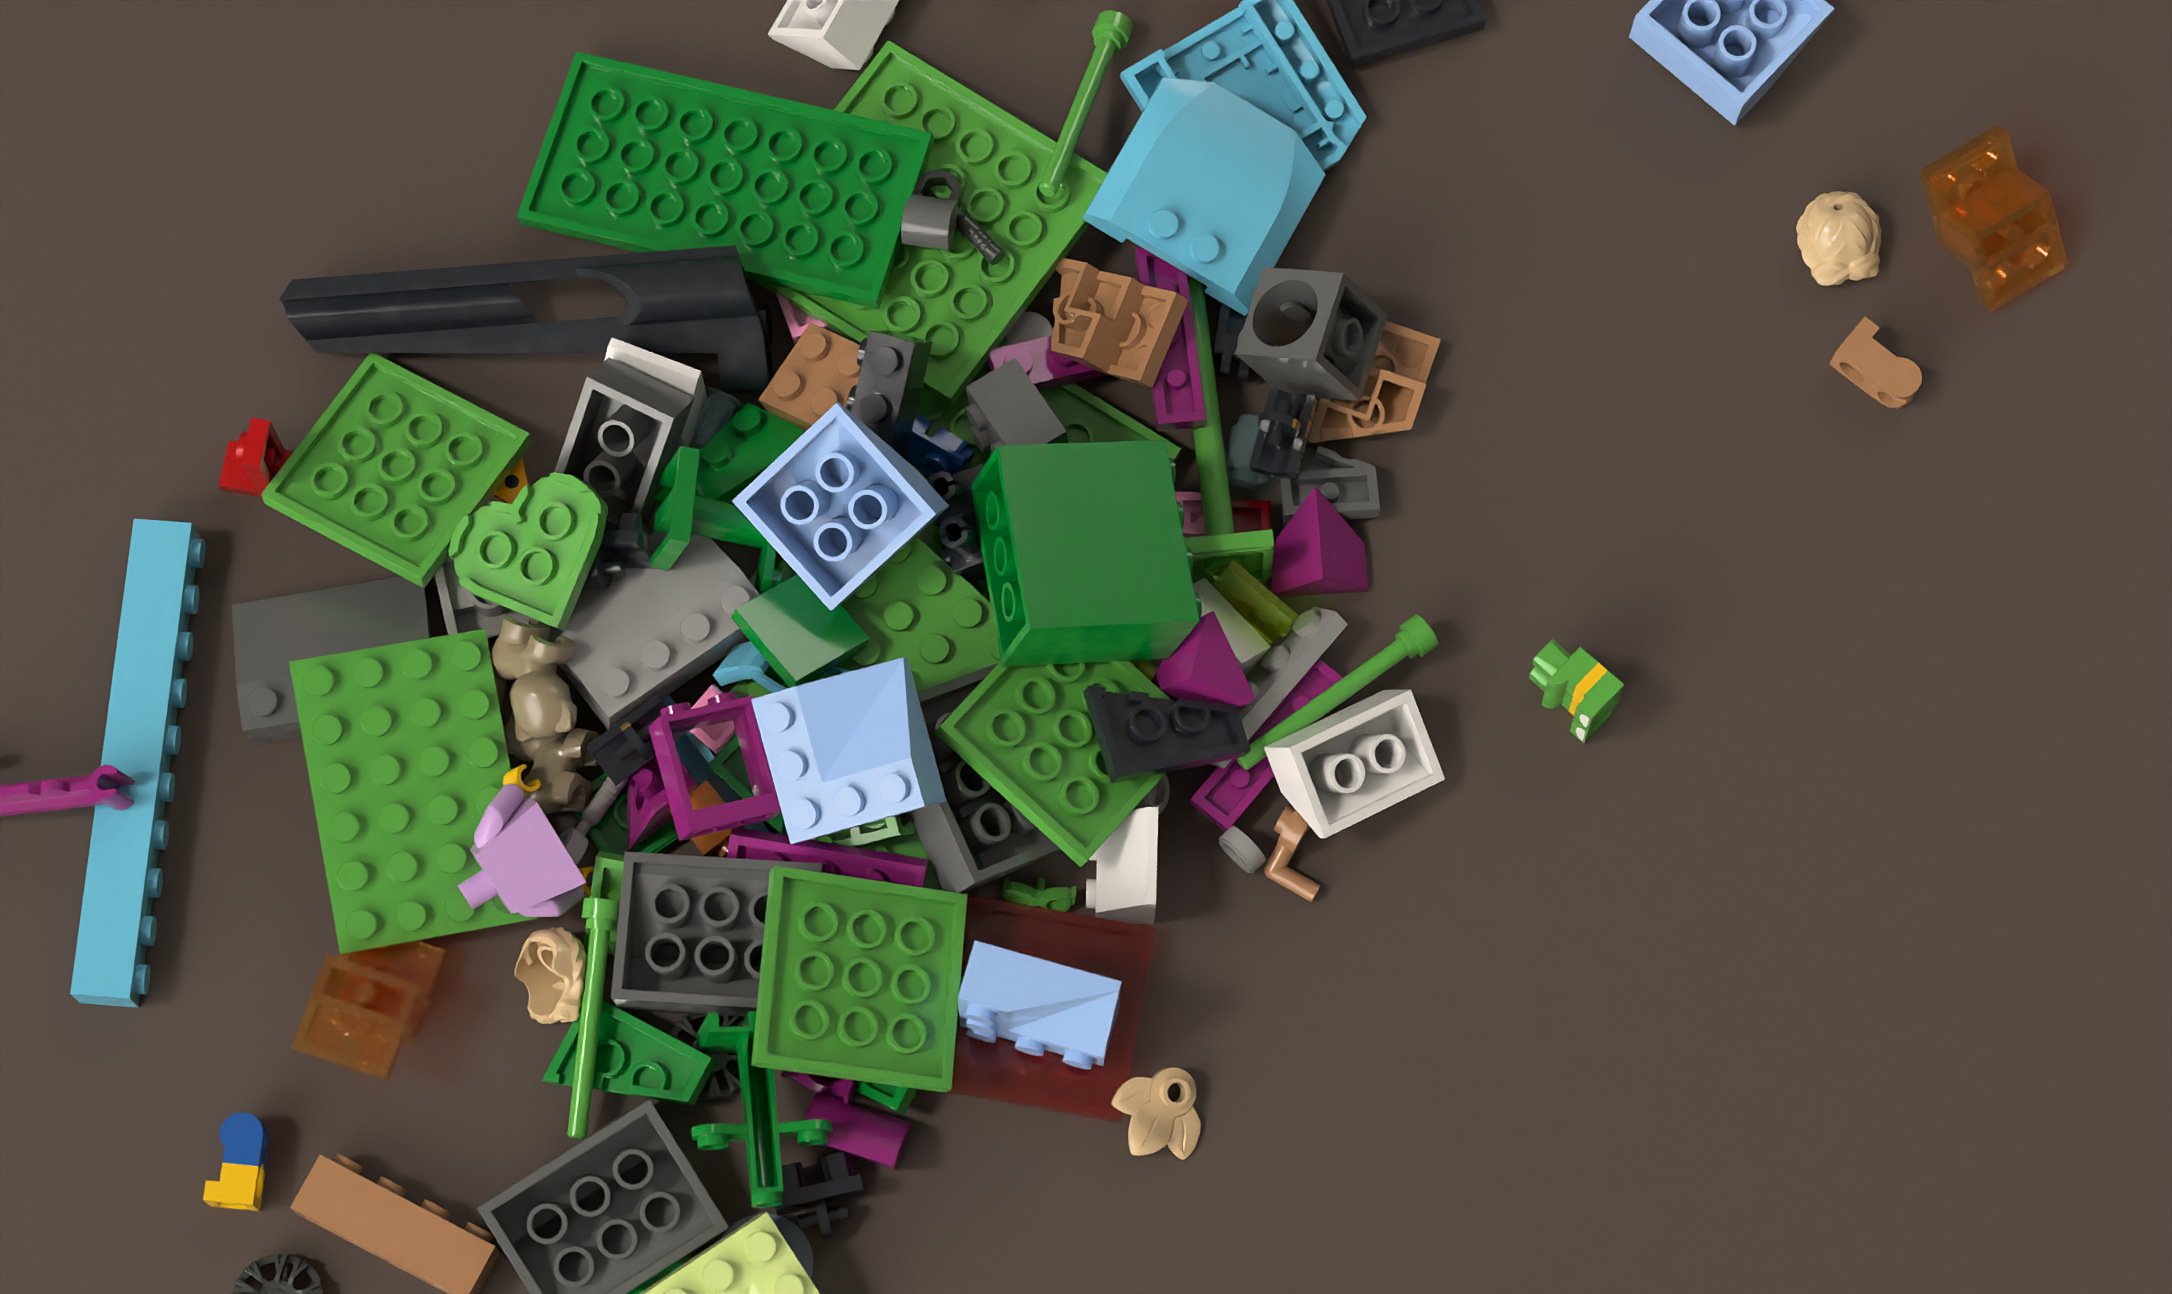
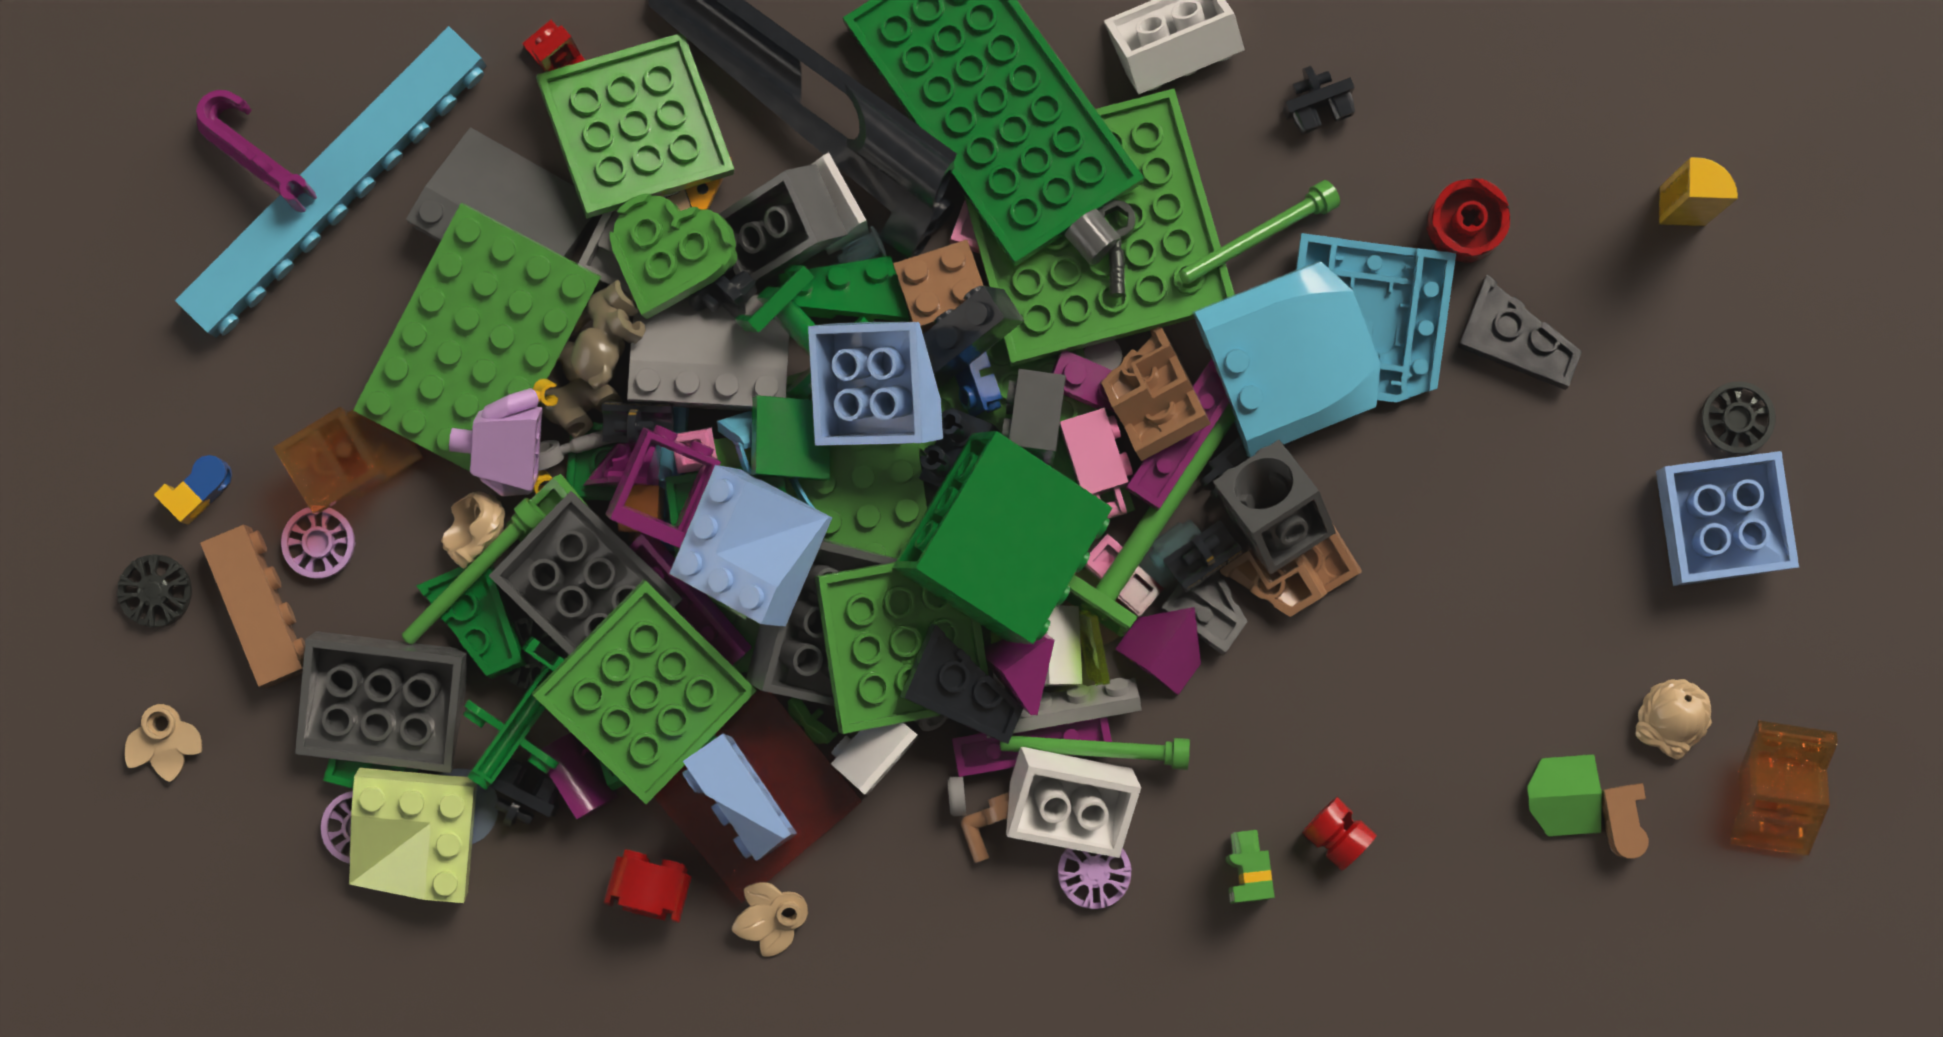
camera: 45 degrees right, 10 degrees up
none -> lavender wheel [281,506,356,579]
none -> red brick [603,849,692,923]
none -> lavender wheel [1058,848,1131,909]
none -> bright pink brick [1059,408,1133,519]
none -> red wheel [1302,796,1377,871]
none -> bright green slope [1527,754,1602,836]

